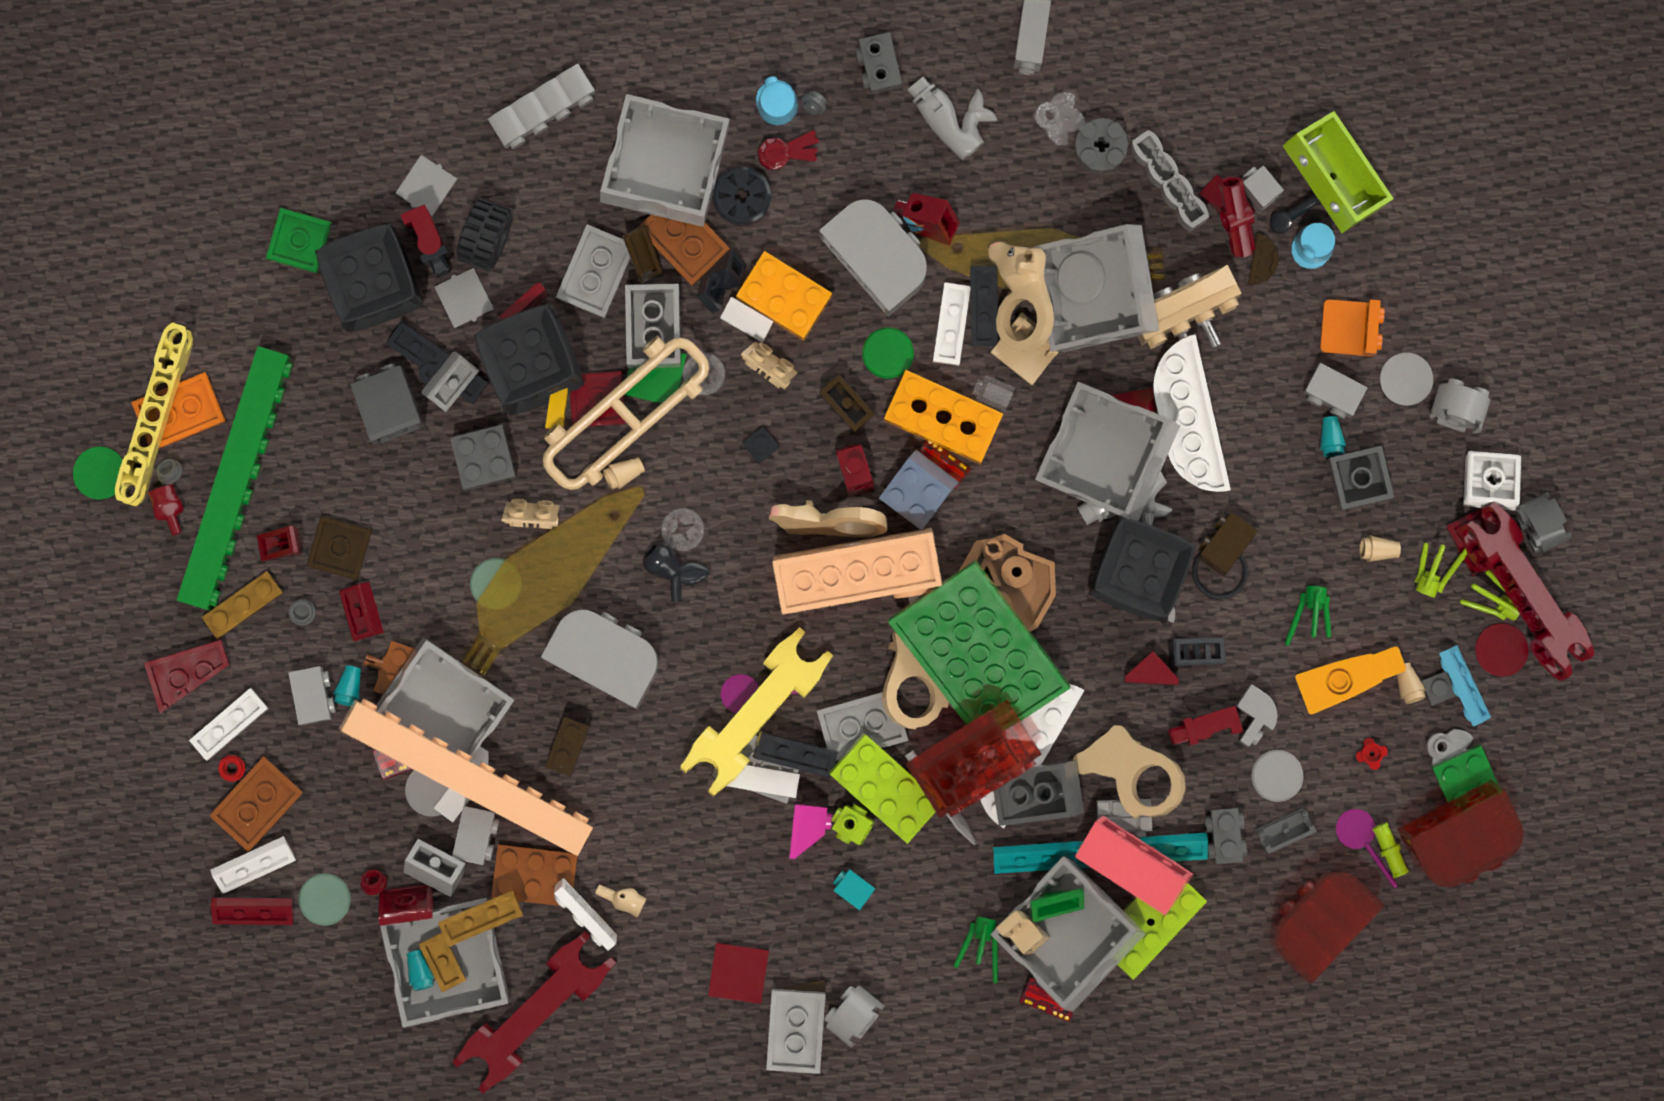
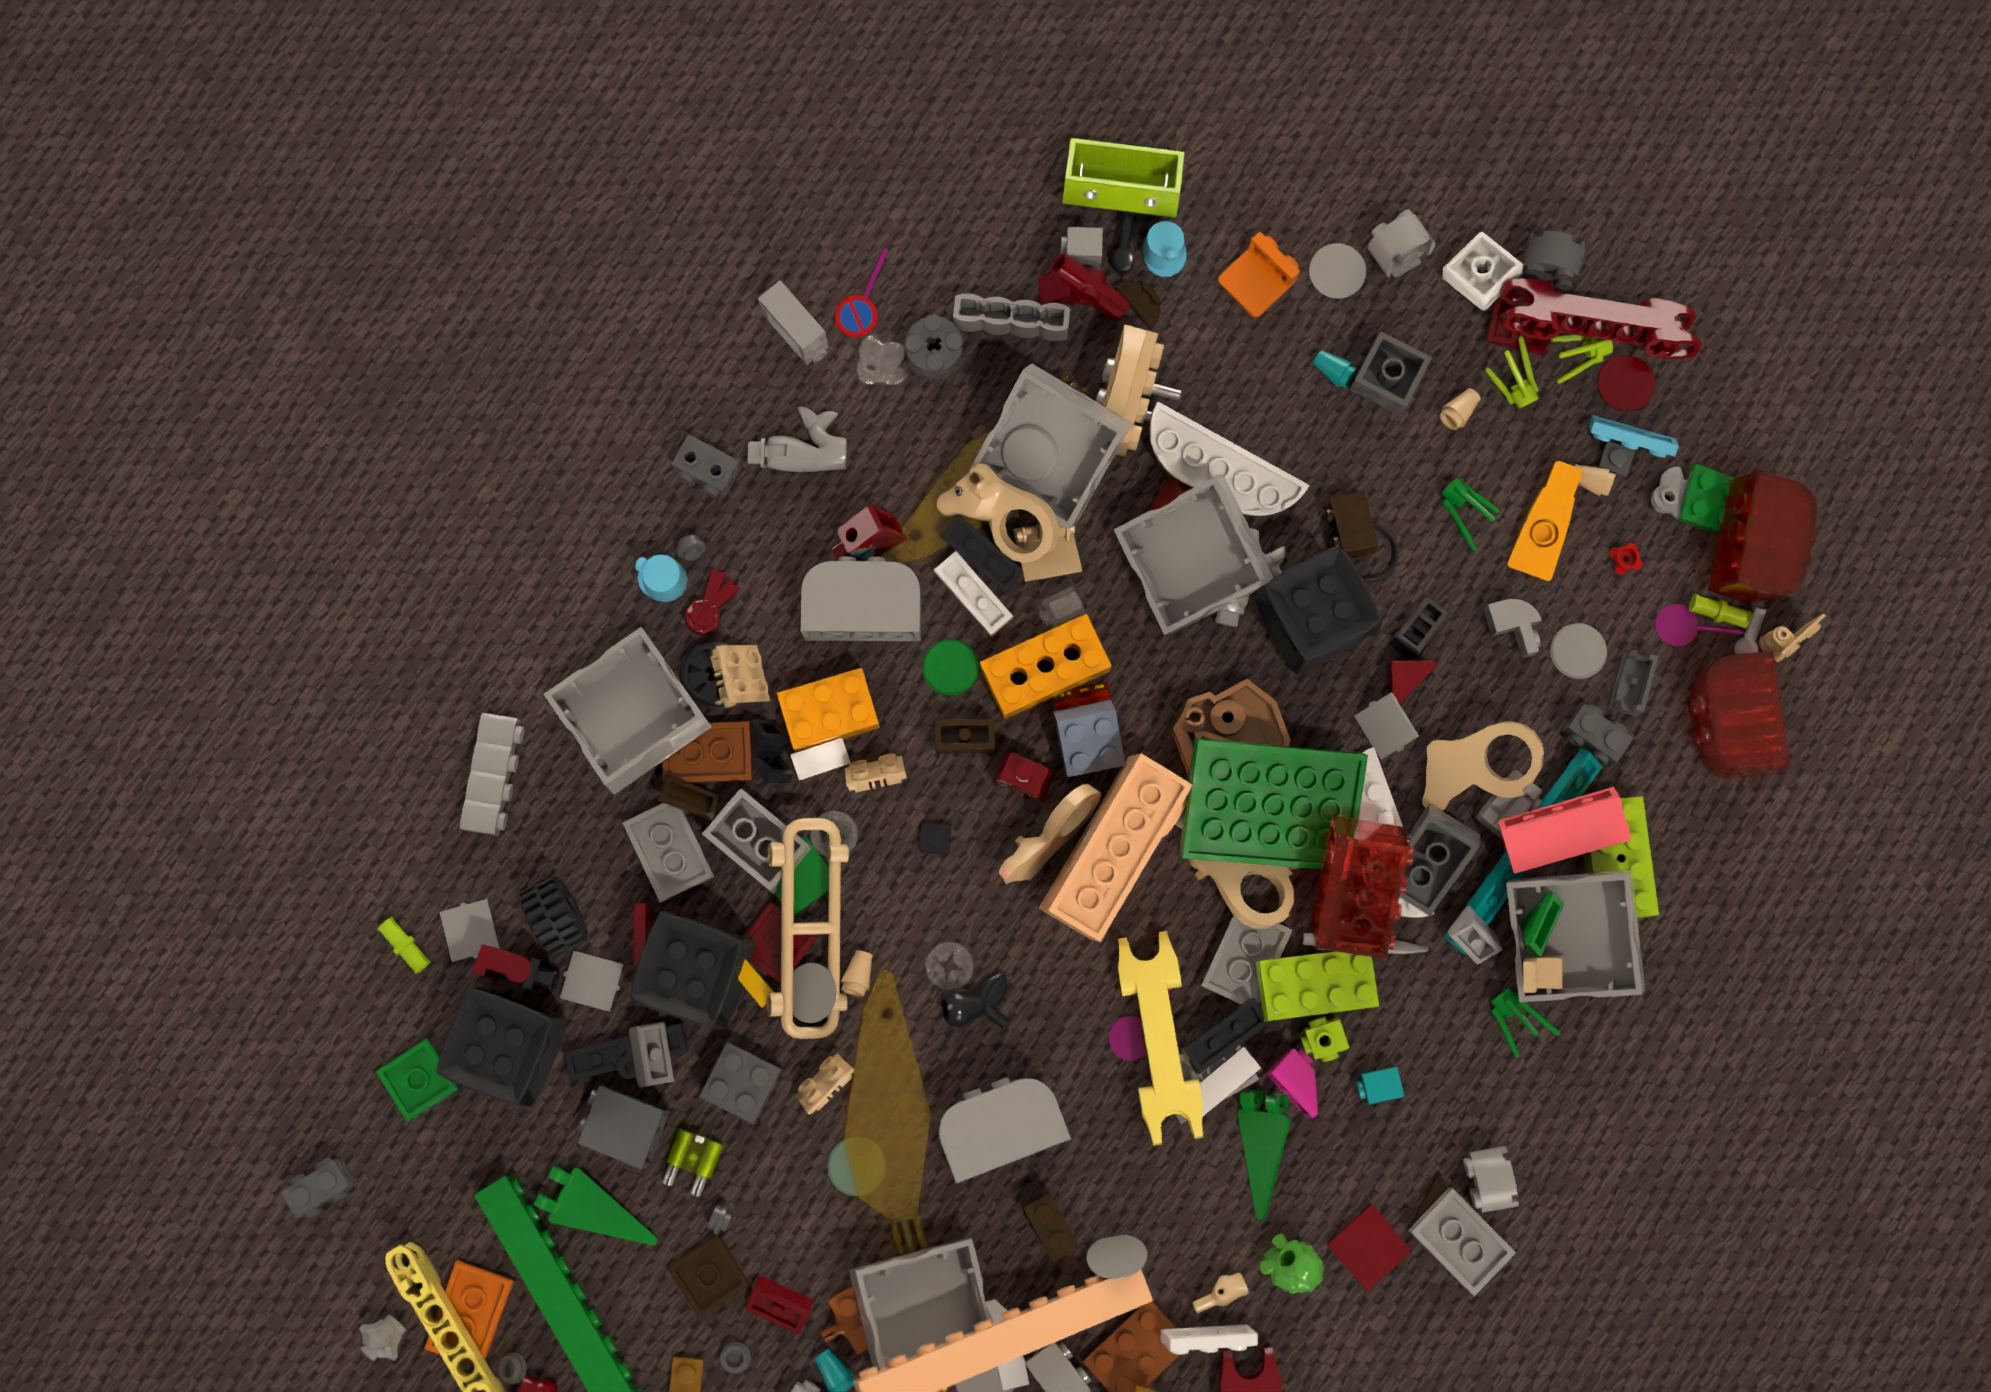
camera: 50 degrees left, 5 degrees down
dark red slope [257,526,302,562] -> none
slope [1019,977,1074,1022] -> none
dark red hips [1168,706,1243,746] -> none
light grey brick [1303,363,1367,419] -> none
none -> dark grey brick [281,1157,357,1220]
none -> light grey rock [359,1314,406,1361]
none -> lime pin [377,917,431,974]
none -> green flag [533,1165,658,1245]
none -> clear neon green piece [663,1128,724,1197]
none -> dark grey plate [707,1205,733,1235]
none -> tan hinge [710,645,770,708]
none -> light grey piece [793,963,837,1023]
none -> piece [835,248,888,337]
none -> light grey piece [1087,1235,1147,1279]
none -> green flag [1237,1090,1291,1220]
none -> bright green animal [1260,1234,1324,1294]
none -> light grey piece [1354,692,1419,759]
none -> light grey slope [1448,906,1503,965]
none -> light grey bar [1734,606,1767,660]
none -> tan hinge [1759,614,1826,664]

